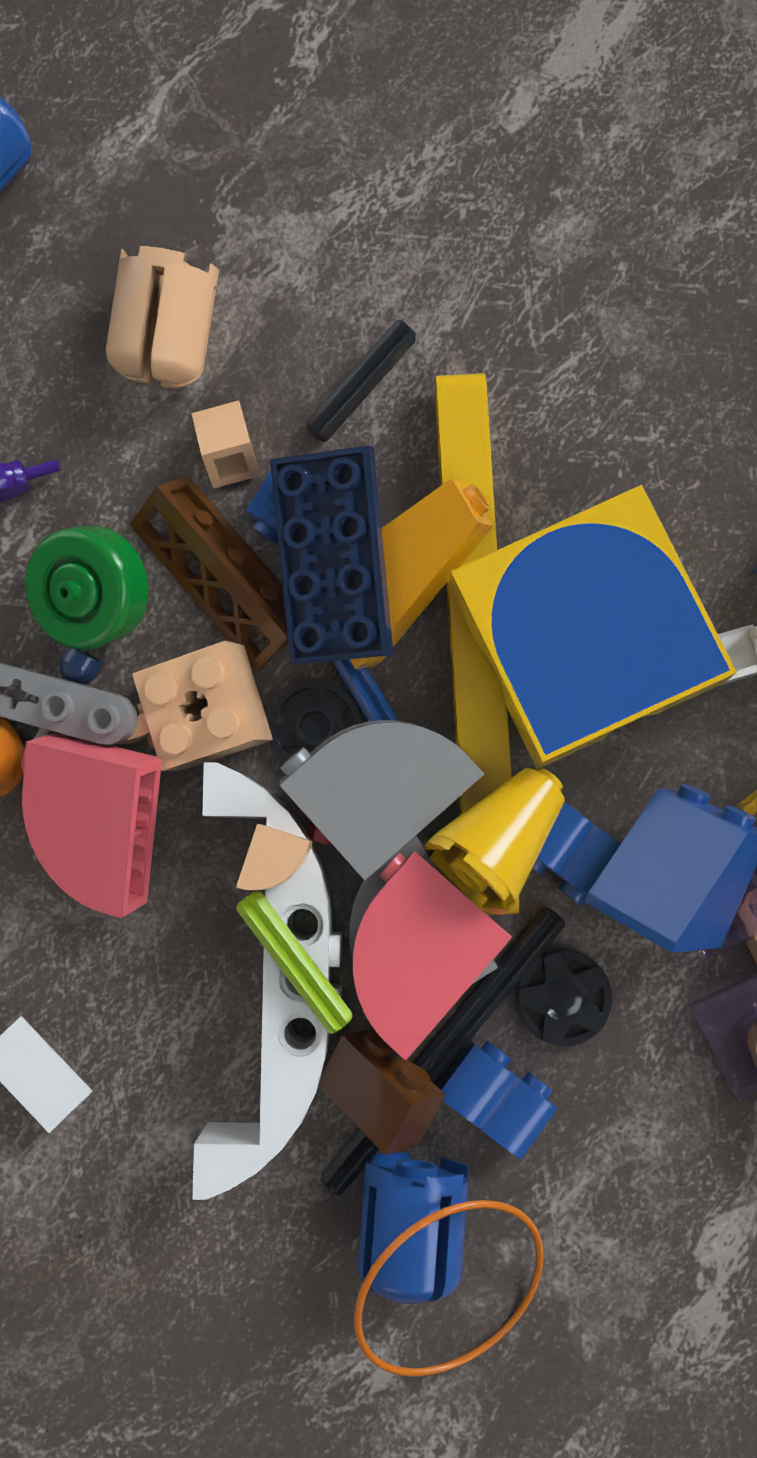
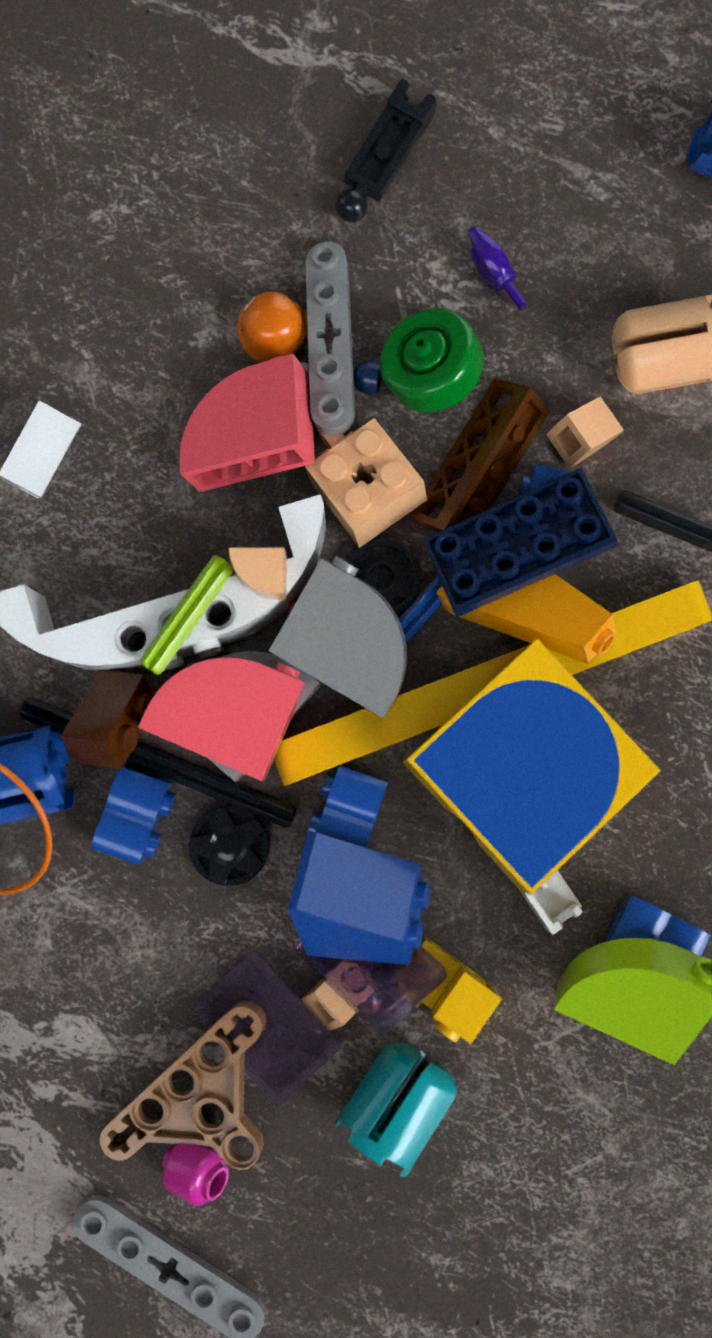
camera: 70 degrees right, 0 degrees up
yellow cone [424,768,565,915] -> none

